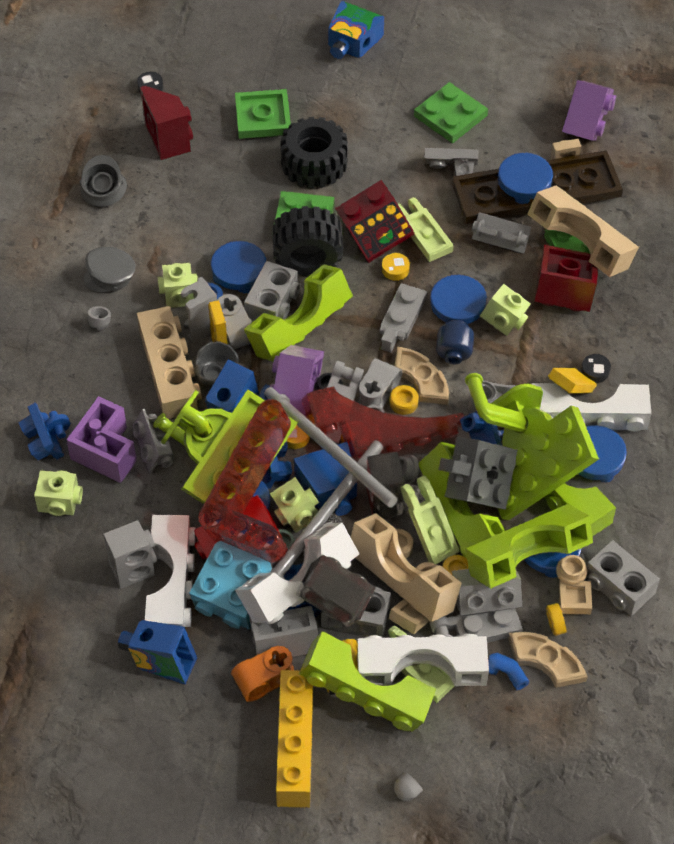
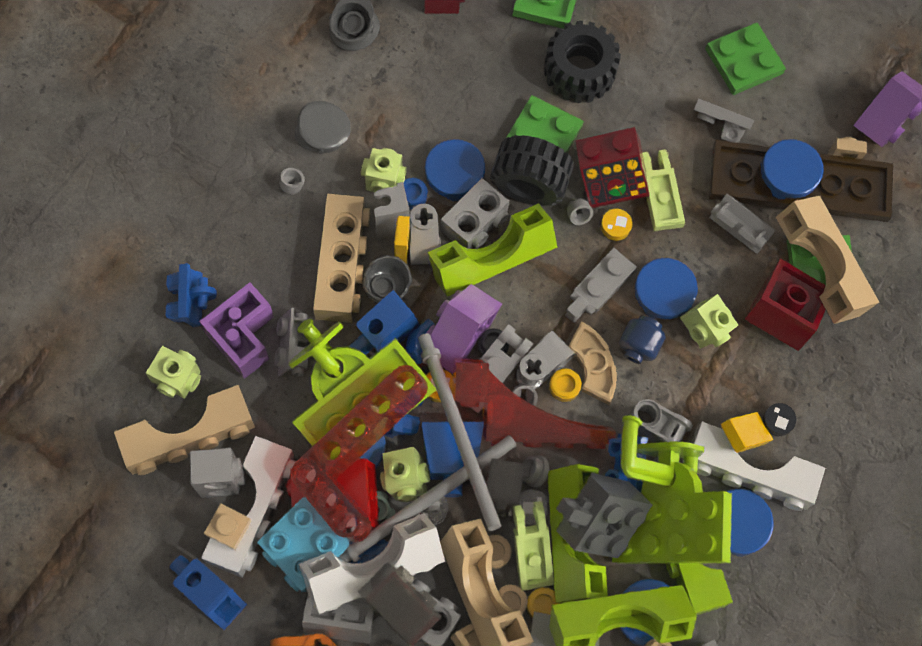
camera: 15 degrees right, 15 degrees up
none -> tan arch [114,385,255,475]
none -> tan plate [204,504,252,550]
none -> light grey hinge [567,198,593,225]

